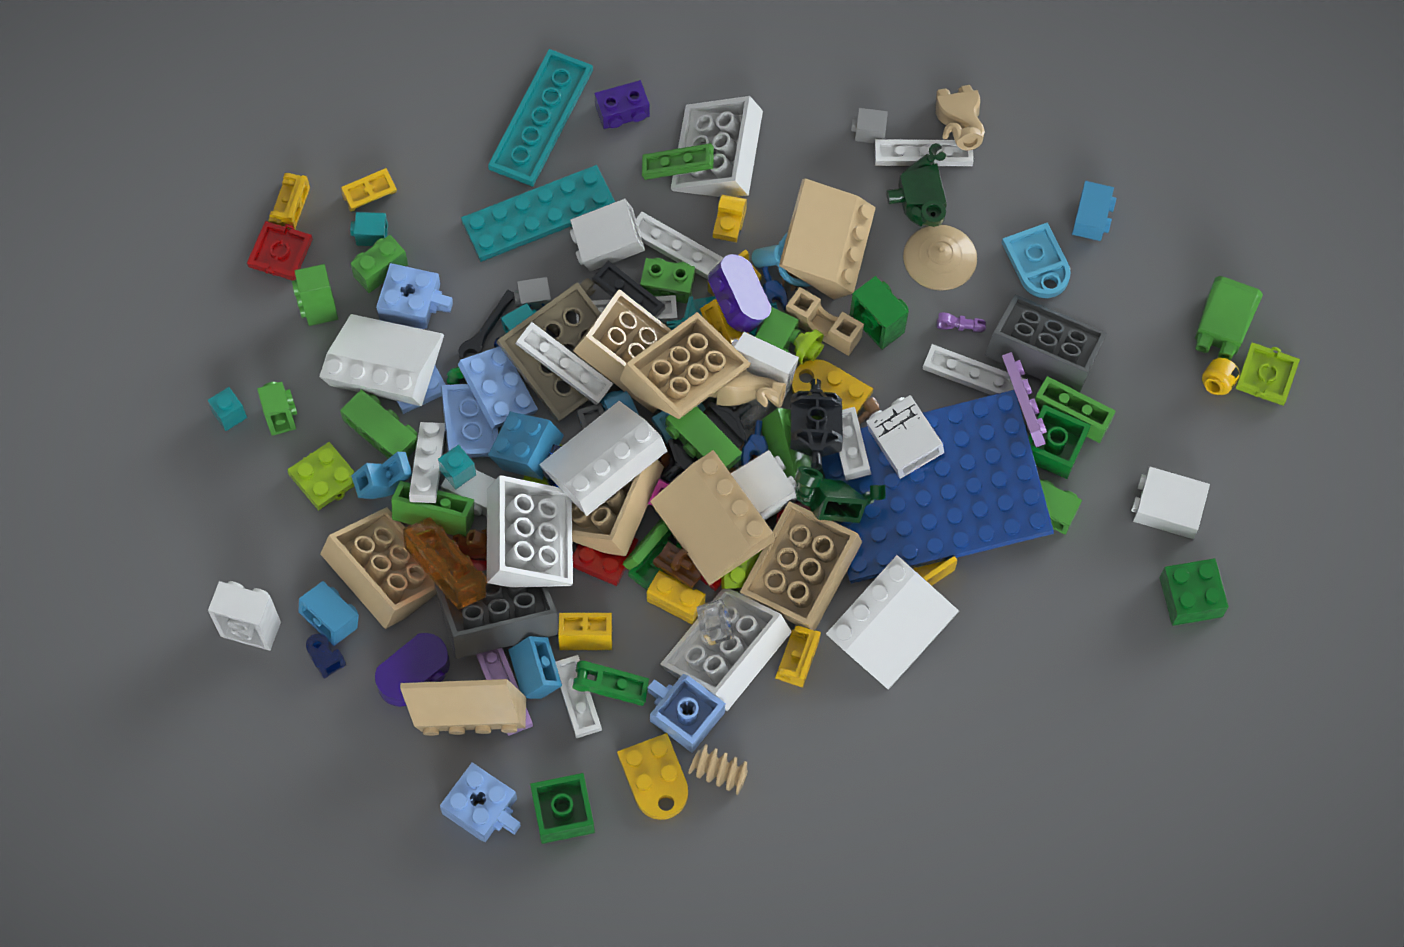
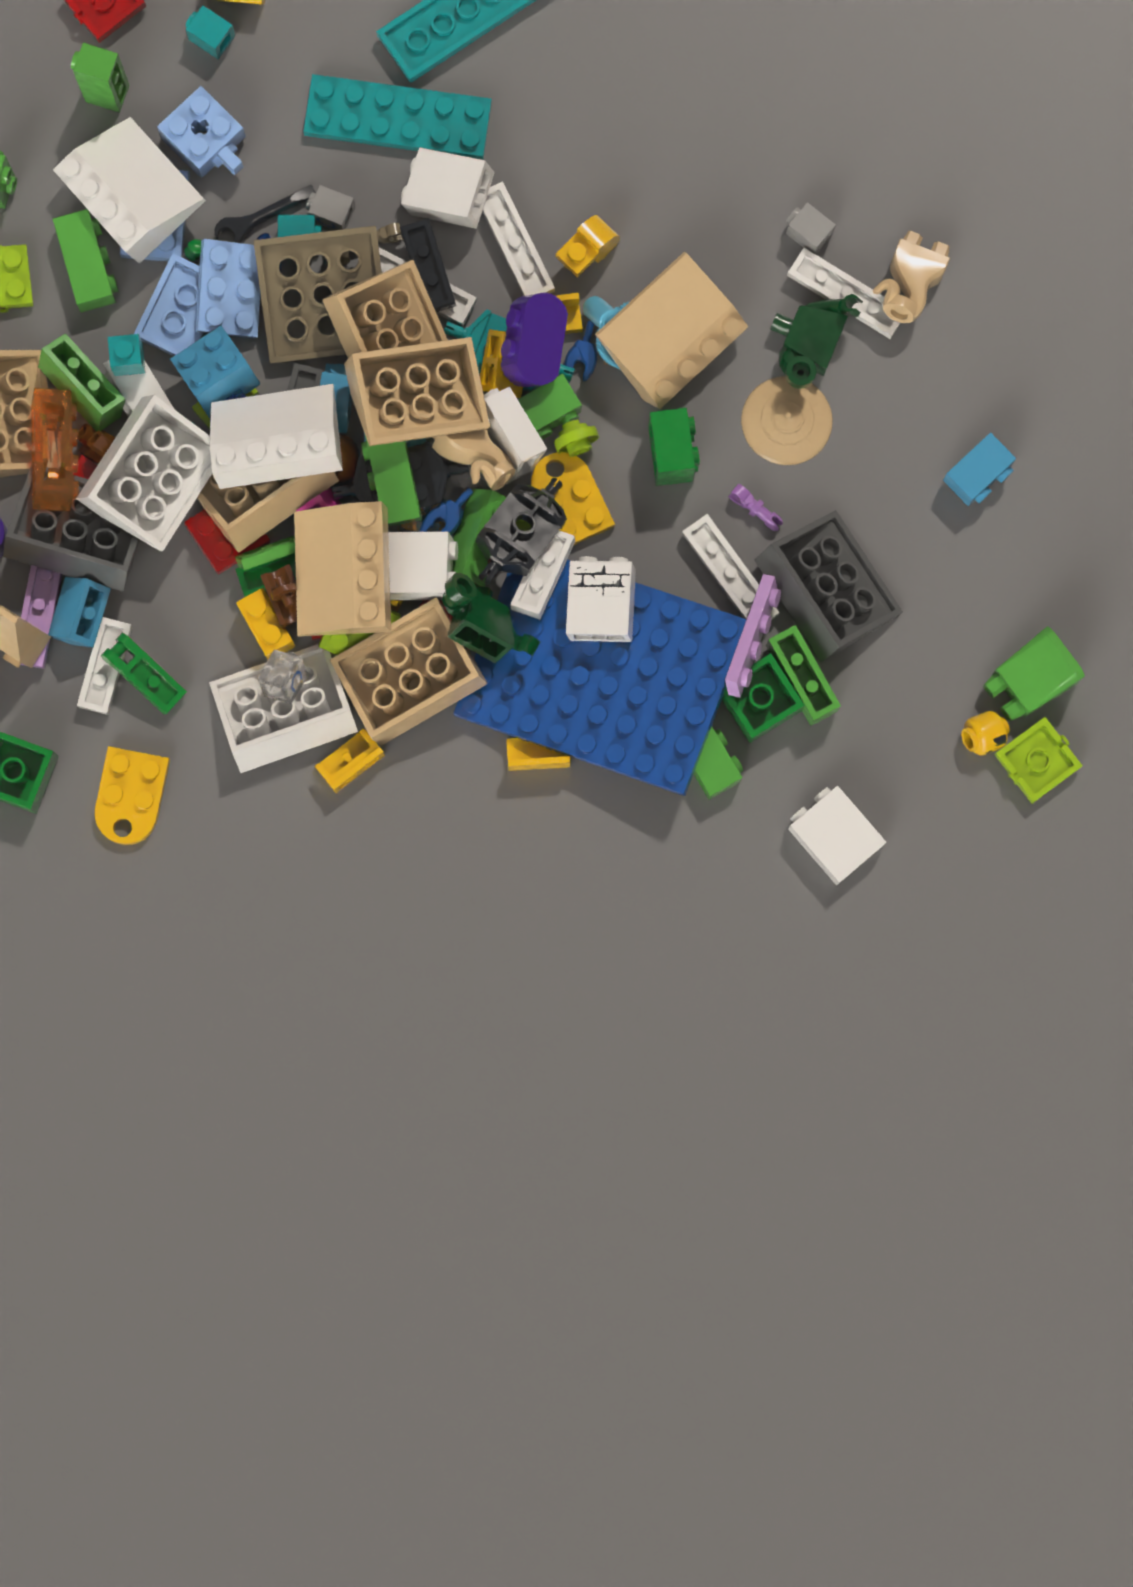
camera: 30 degrees right, 15 degrees up
bright green brick [350,235,408,293] -> none
dark azure brick [351,452,412,499] -> none
white plate [409,422,446,503] -> none
white plate [515,322,613,405] -> none
yellow hinge [558,613,612,650] -> none
dark purple brick [594,80,650,129] -> none
bright green brick [640,258,695,303] -> none
bright green tile [642,143,714,180] -> none
light blue hinge [647,674,726,753] -> none
white slope [671,96,763,197] -> none
tan piece [688,744,748,795] -> none
tan arch [786,287,864,356] -> none
white slope [826,555,959,689] -> none
medium nougat hand [858,397,880,425] -> none
medium azure plate [1002,222,1071,298] -> none
green brick [1159,558,1229,626] -> none

